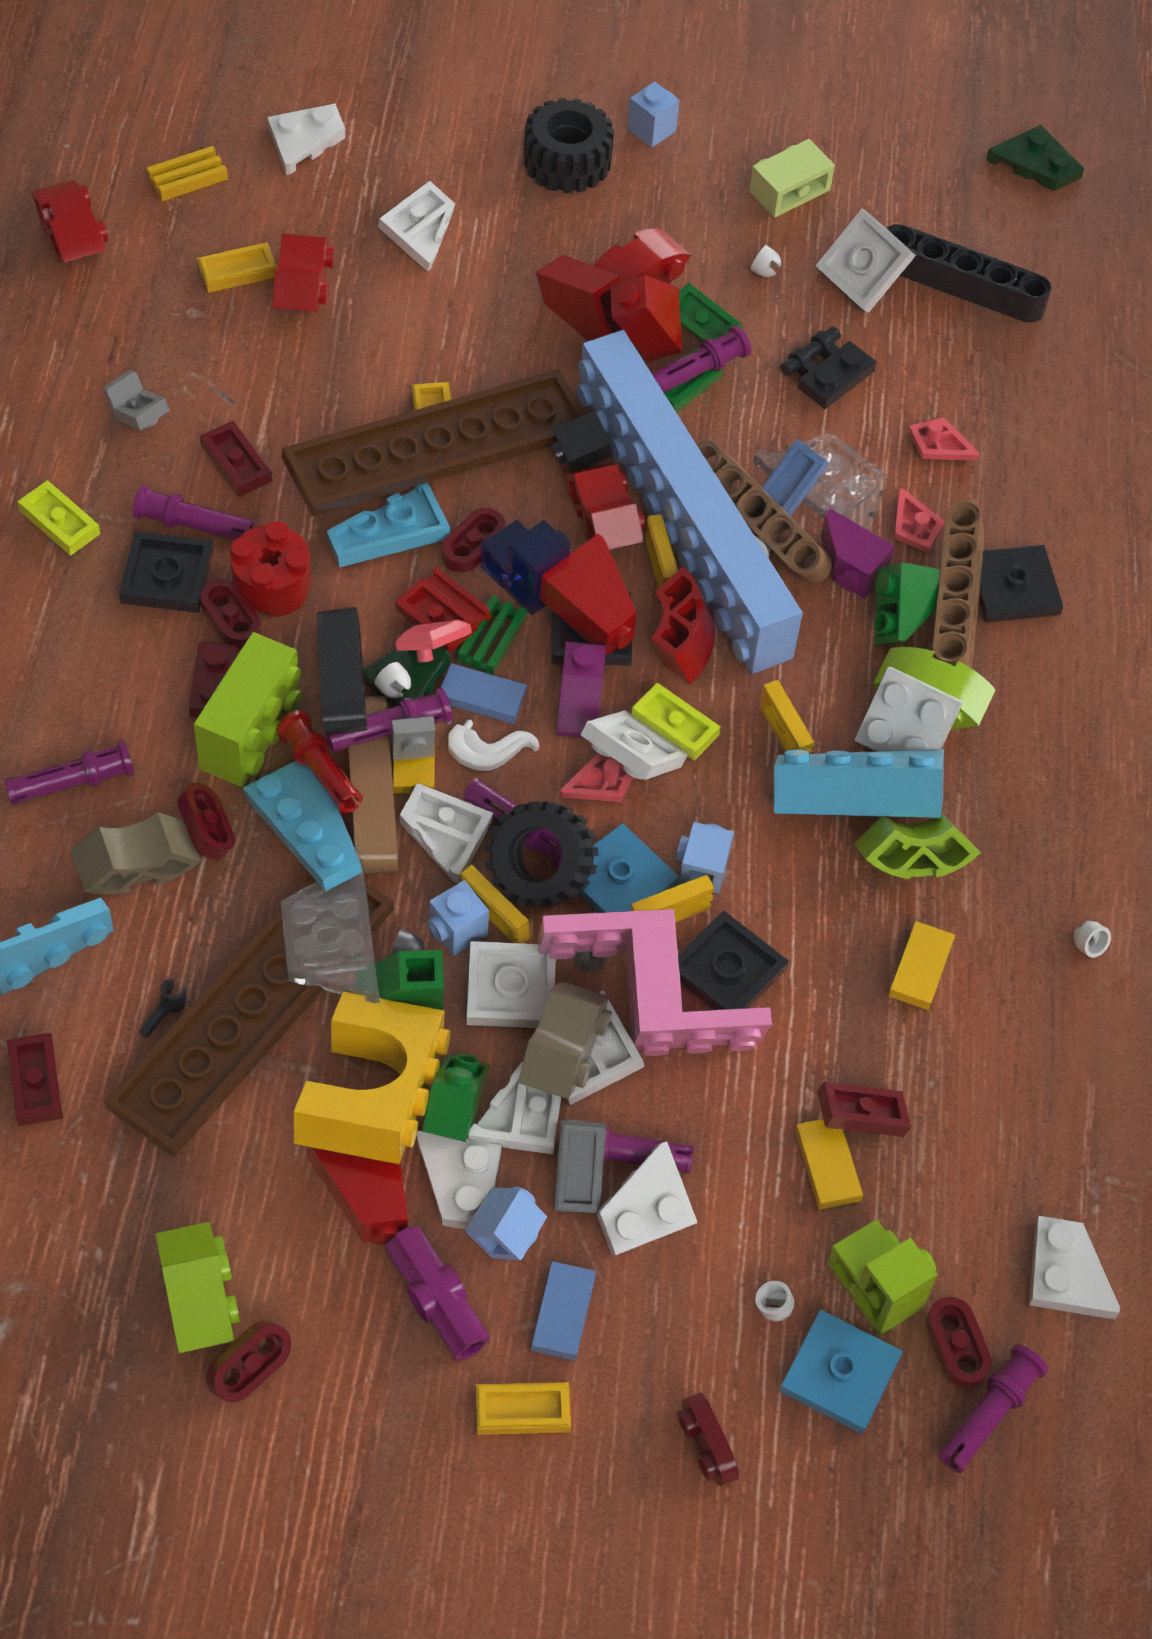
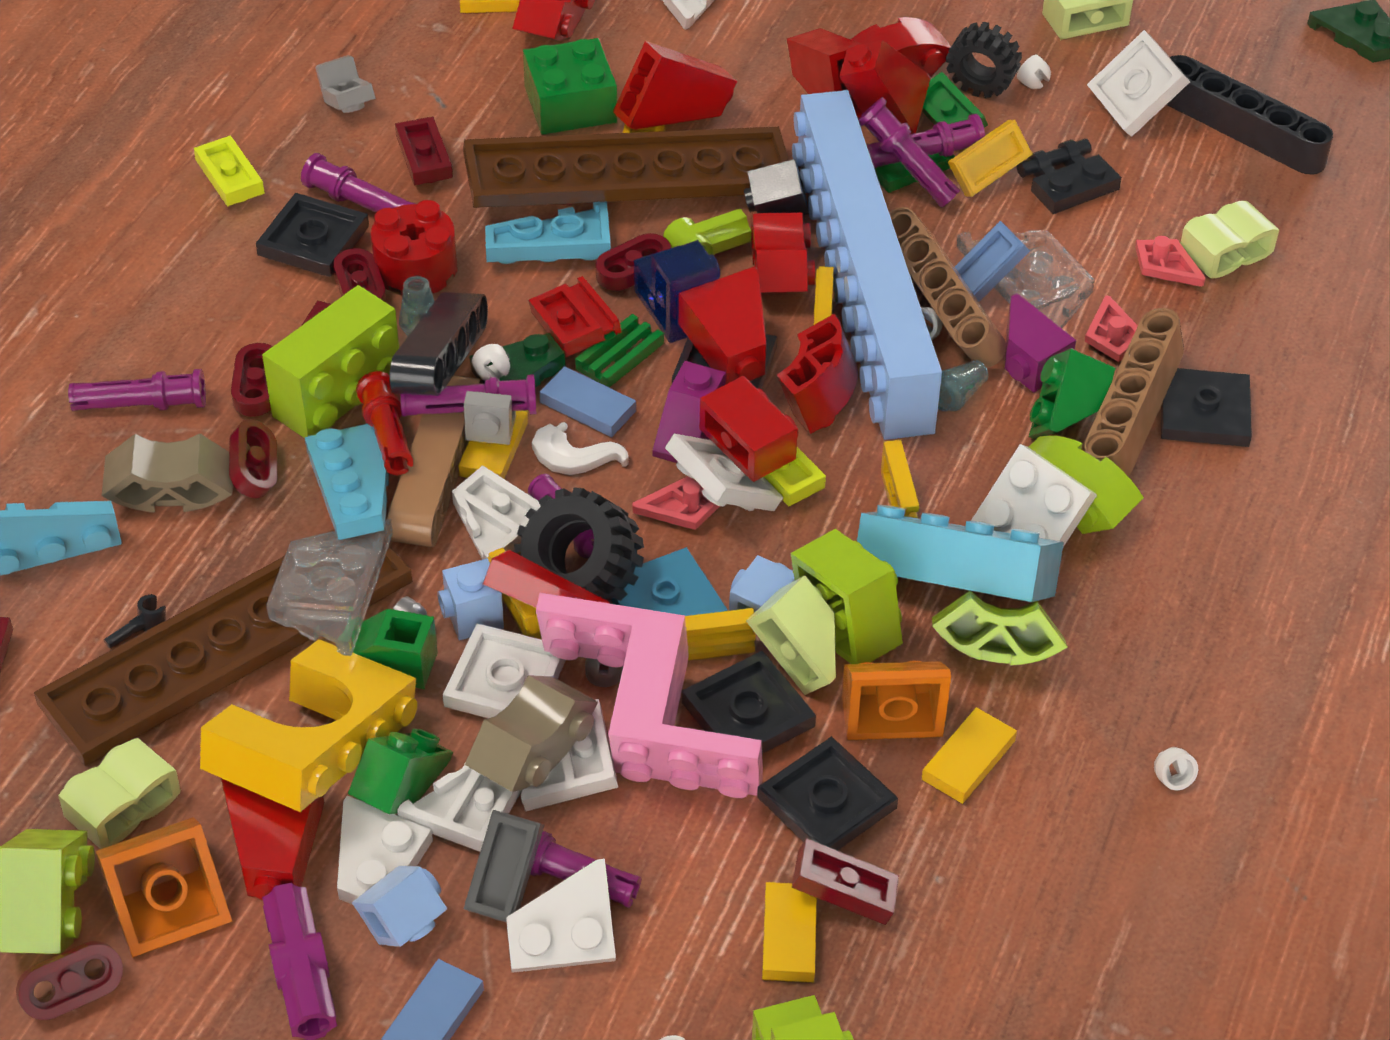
camera: 20 degrees right, 10 degrees down
coral piece [395,620,472,662] -> none
none -> yellowish green brick [58,738,181,849]
none -> orange slope [95,817,232,958]
none -> dark red plate [231,343,273,417]
none -> clear light blue cone [399,276,435,336]
none -> piece [483,550,610,608]
none -> green brick [523,38,617,135]
none -> red slope [613,41,737,130]
none -> lime piece [663,209,752,272]
none -> red brick [699,376,799,482]
none -> yellowish green slope [746,575,836,695]
none -> black plate [757,736,898,851]
none -> lime brick [791,529,903,664]
none -> orange slope [842,661,951,740]
none -> magenta pin [858,97,960,208]
none -> clear light blue cone [938,360,988,412]
none -> black tyre [946,22,1022,98]
none -> yellow tile [948,120,1032,197]
none -> yellowish green brick [1180,201,1279,278]

